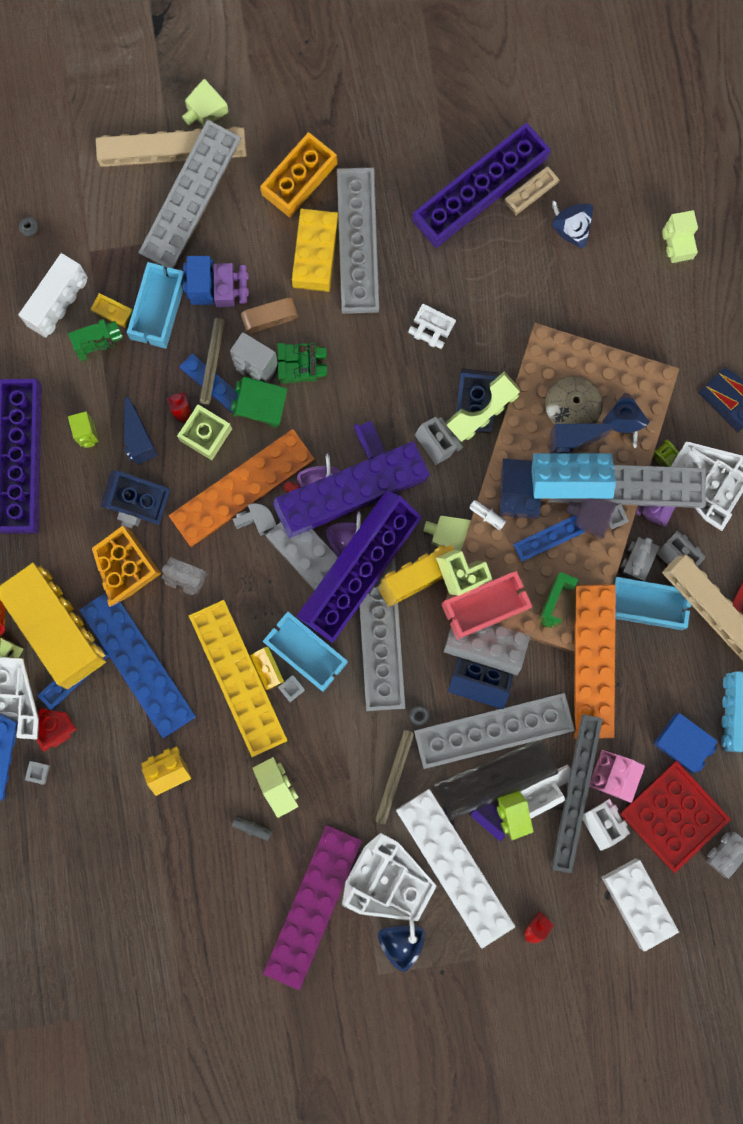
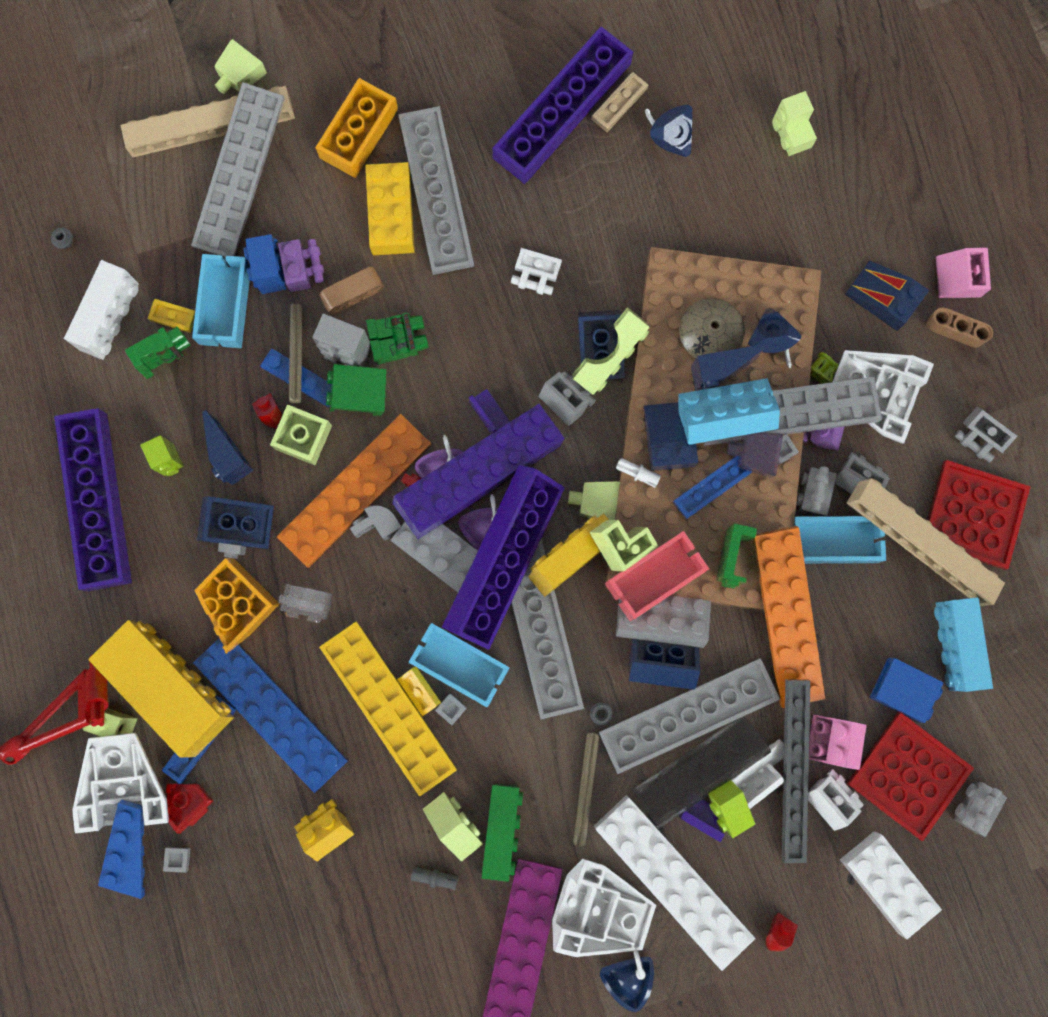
camera: 10 degrees left, 0 degrees up
none -> green brick [482,783,523,882]

